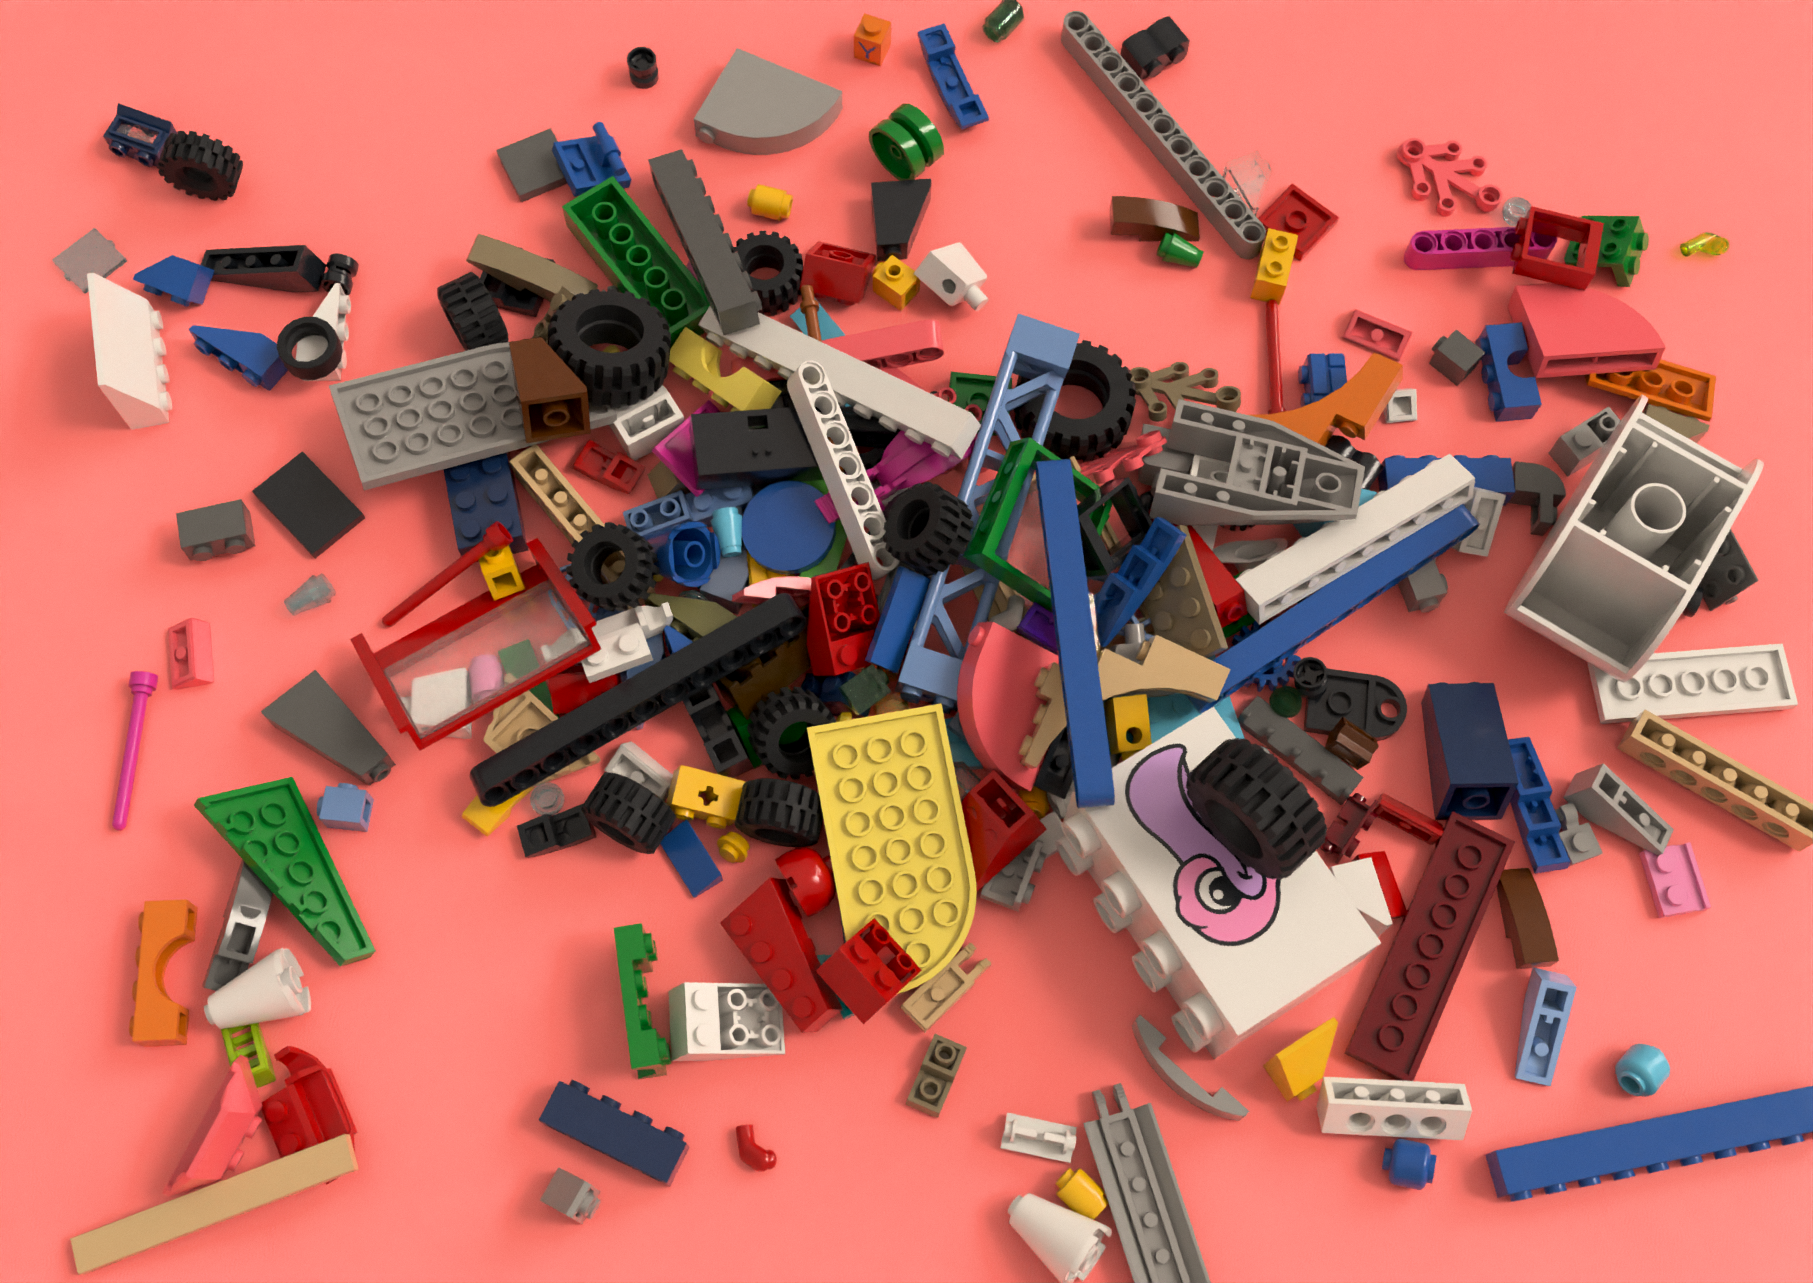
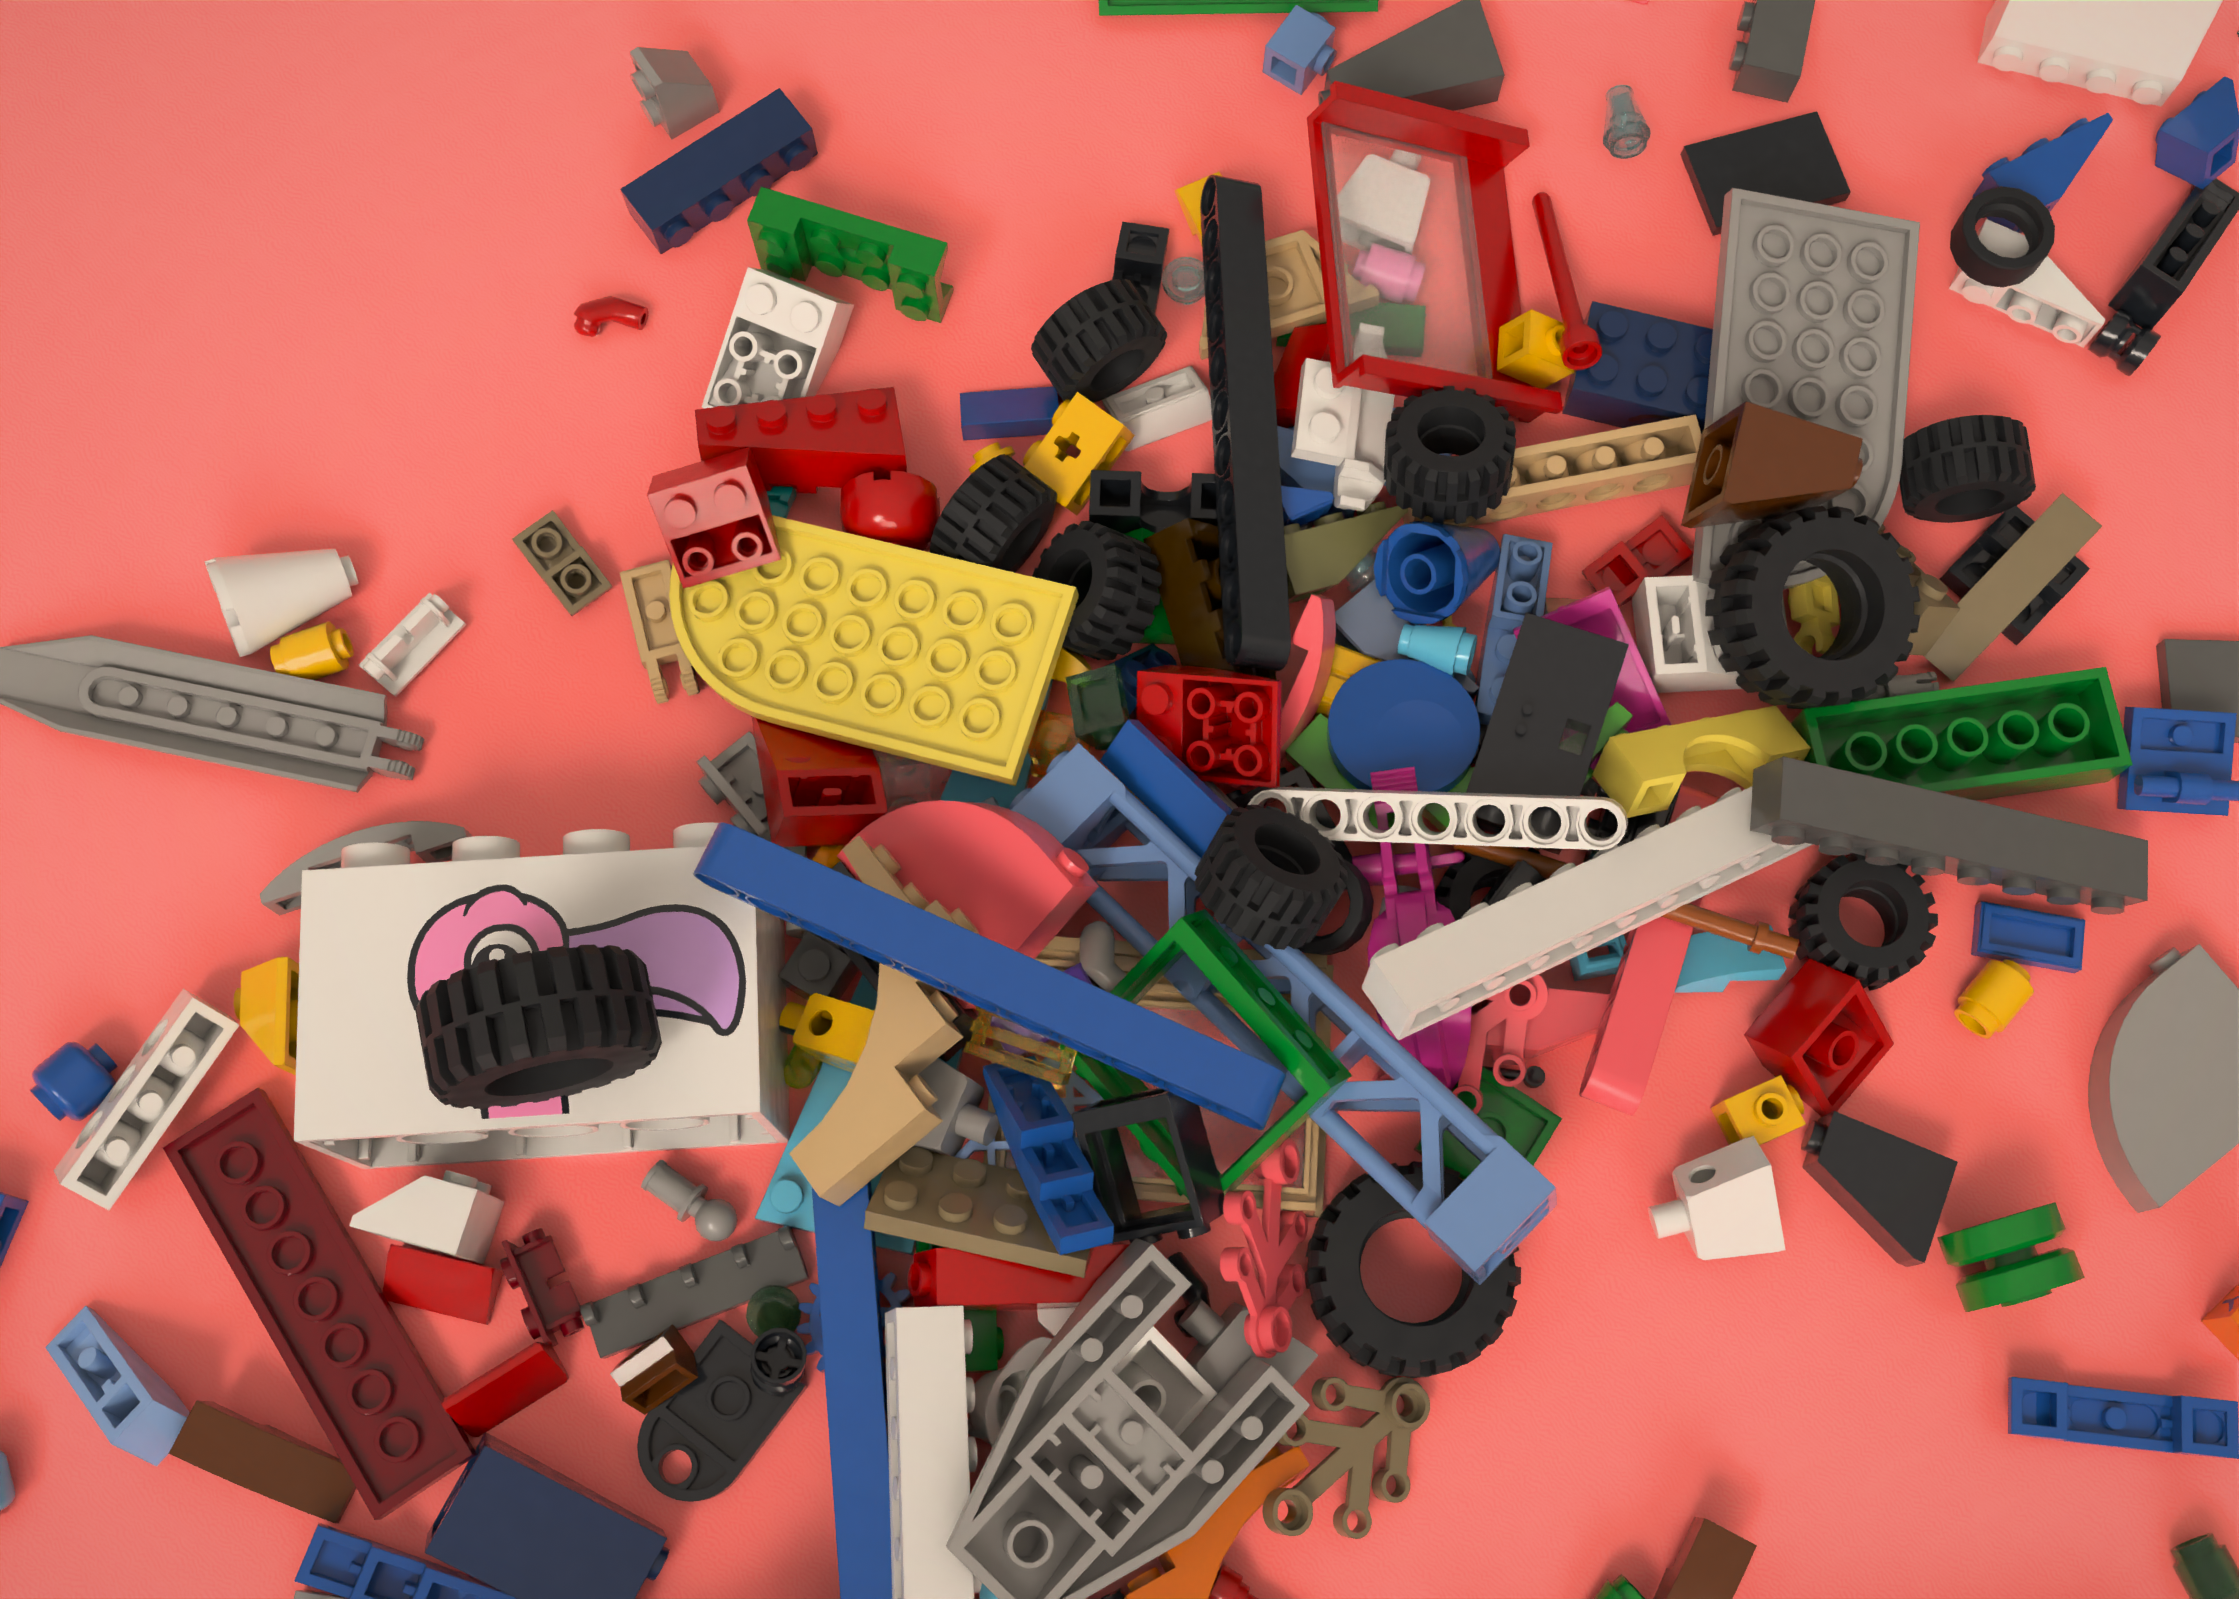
camera: 120 degrees right, 5 degrees up
none -> blue tile [1971,901,2085,974]

